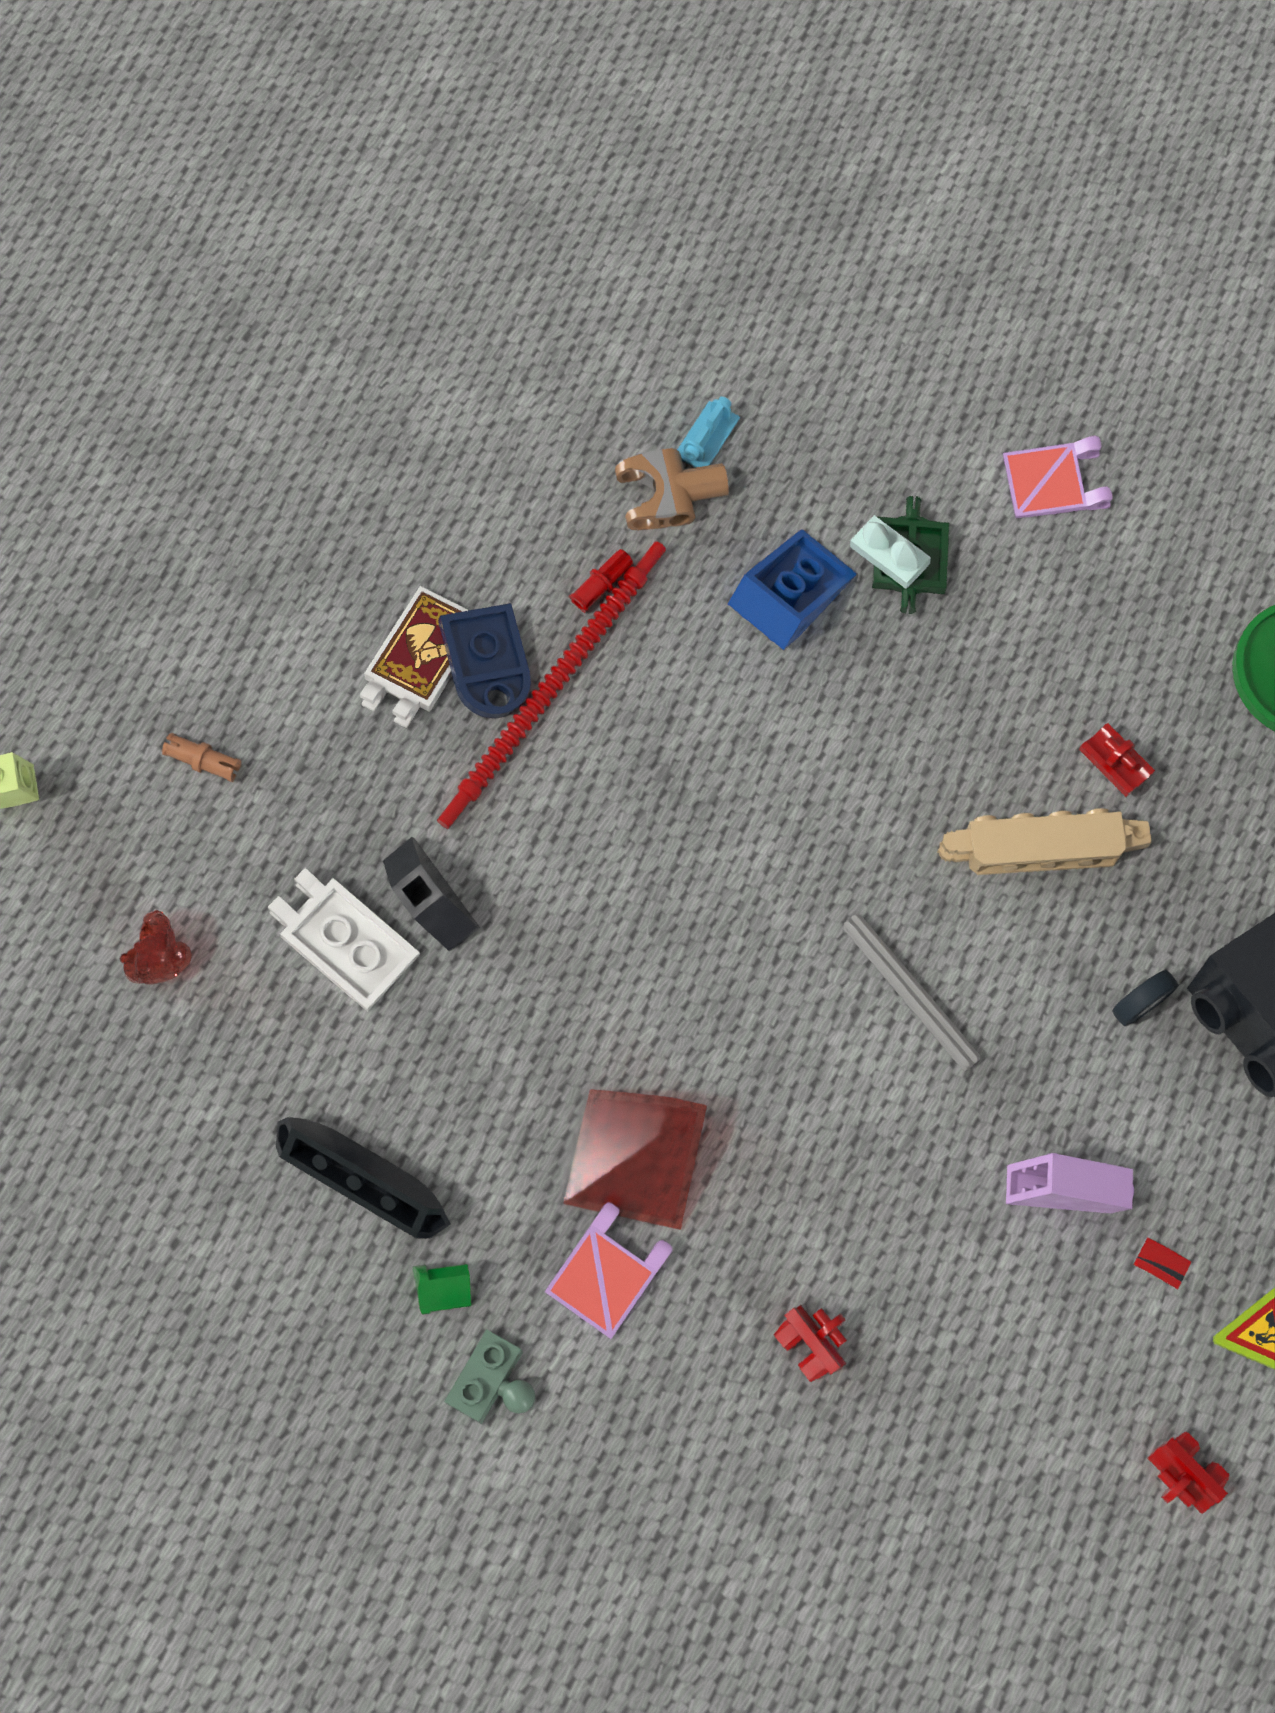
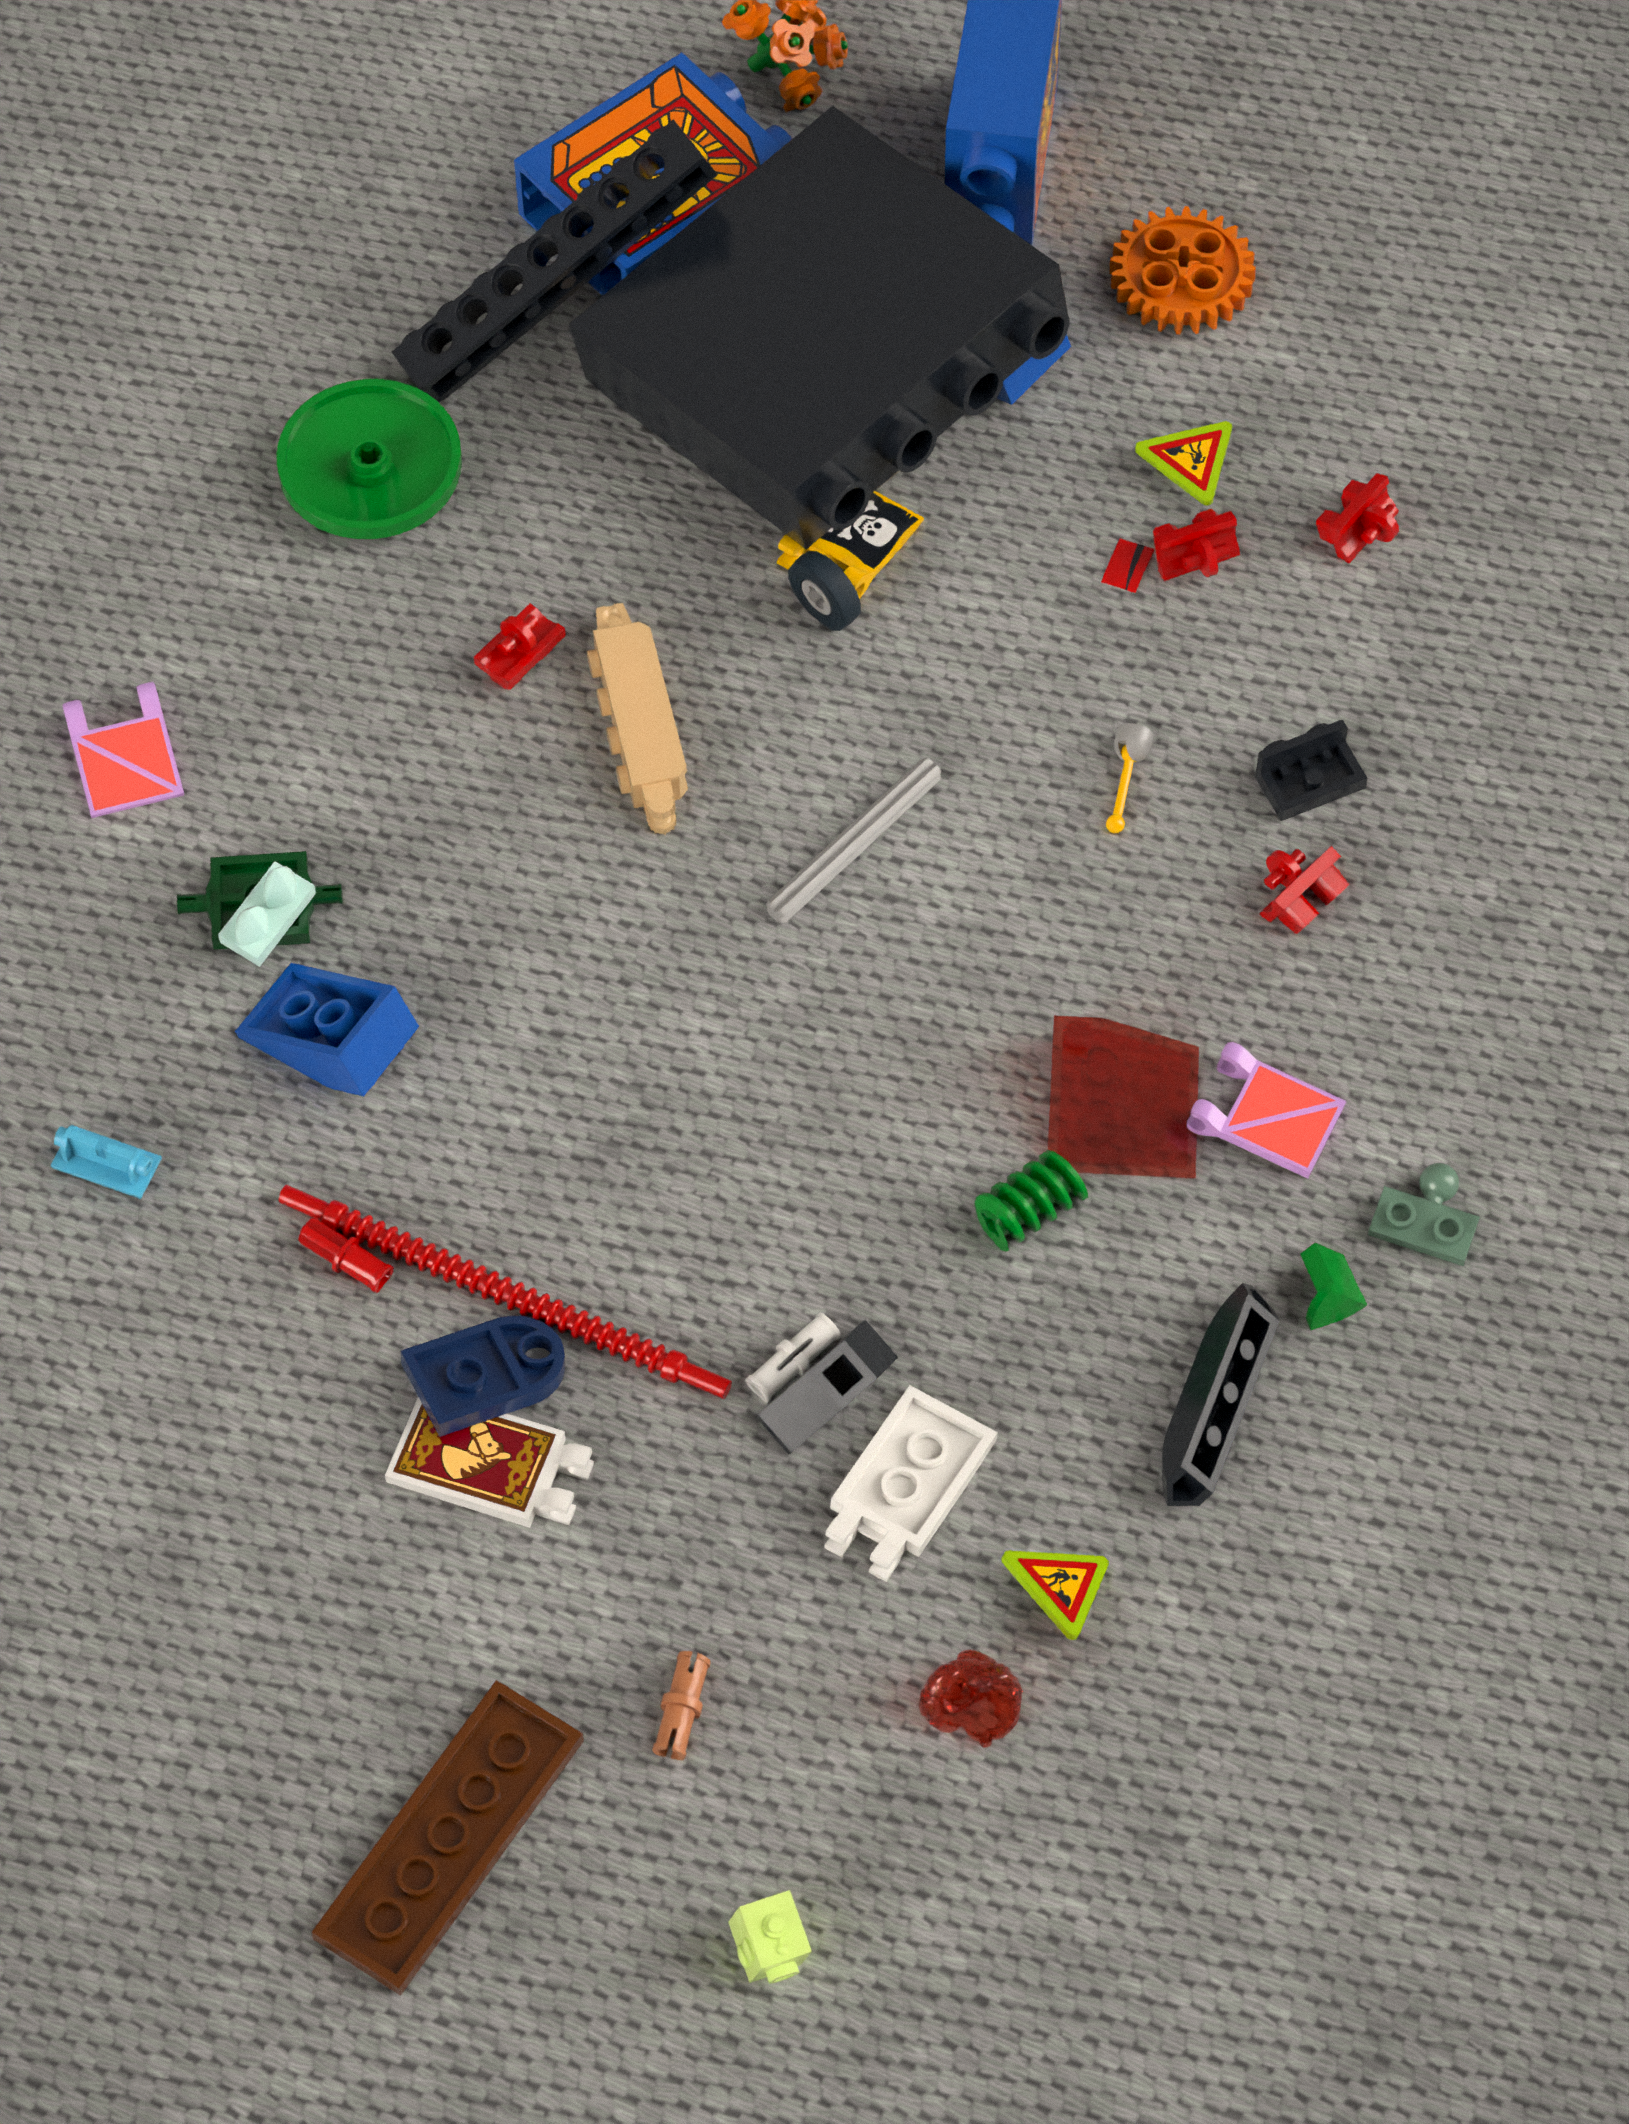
camera: 95 degrees left, 10 degrees down
medium nougat connector [615,448,729,530] -> none
lavender slope [1006,1153,1134,1213] -> none
none -> reddish brown plate [311,1680,584,1996]
none -> white pin [745,1312,841,1403]
none -> flag [777,491,924,599]
none -> green piece [974,1150,1088,1252]
none -> piece [1001,1550,1109,1640]
none -> hinge [1106,723,1154,833]
none -> red hips [1153,508,1240,581]
none -> black bracket [1255,720,1368,821]

